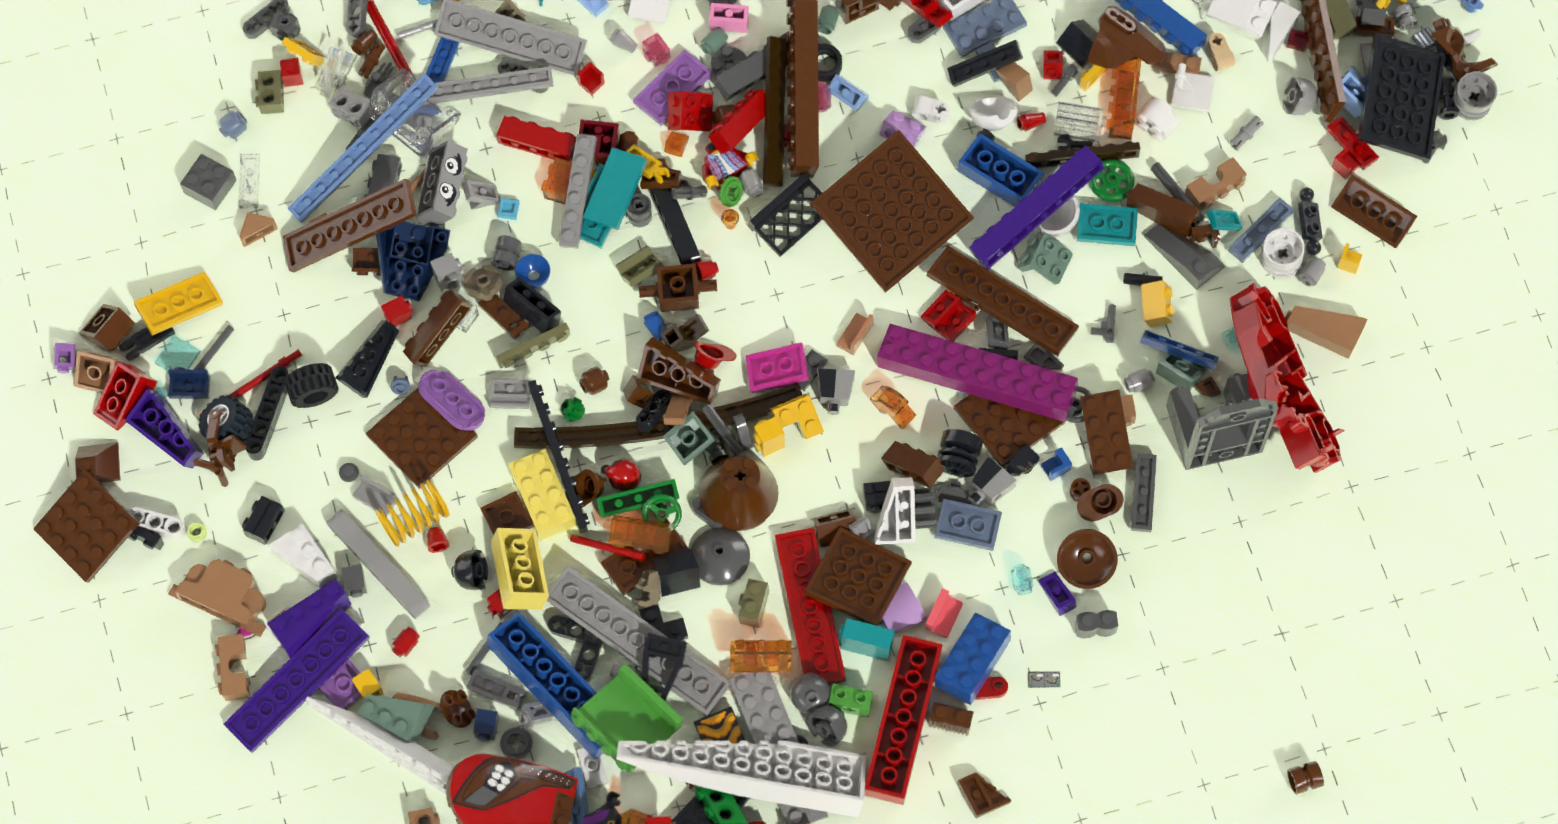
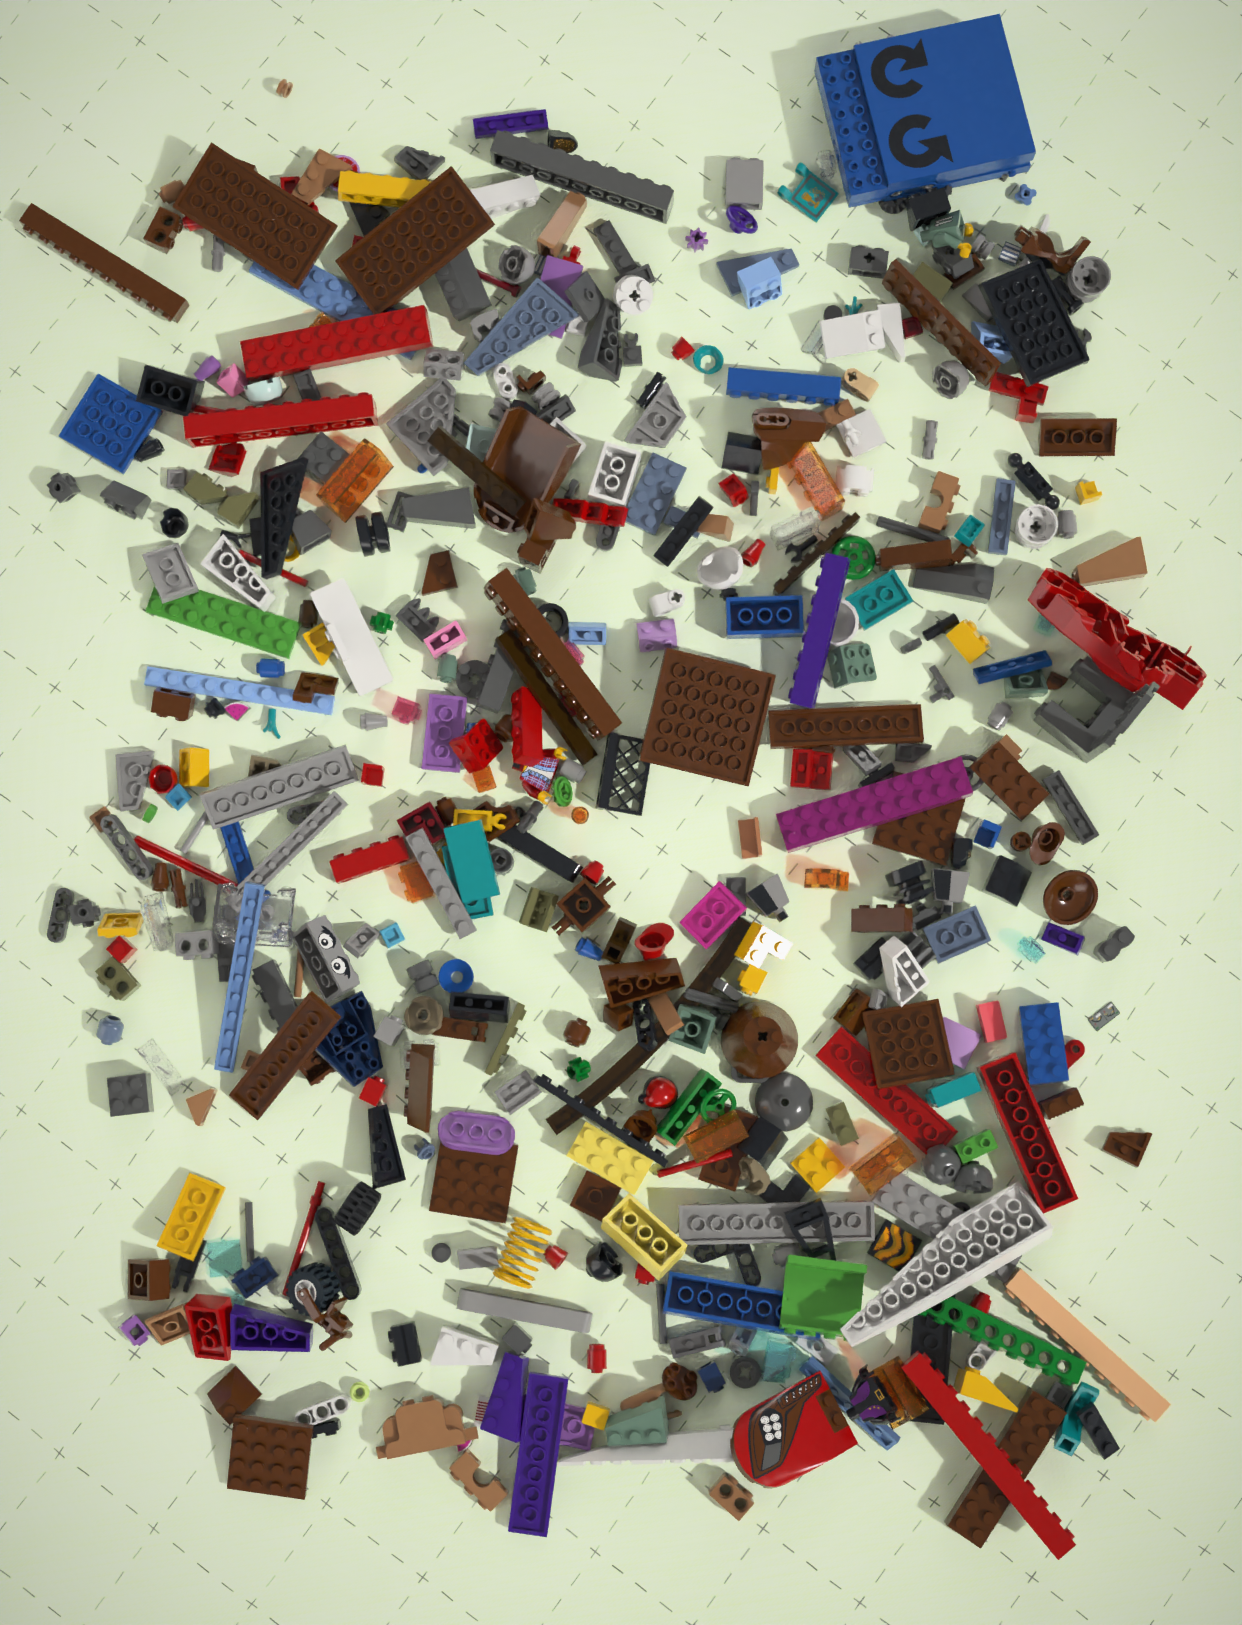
camera: 35 degrees left, 15 degrees up
none -> clear light blue slope [761,1336,797,1383]
none -> yellow plate [790,1137,845,1193]
none -> dark grey tile [900,637,922,654]
none -> black slope [981,855,1032,907]

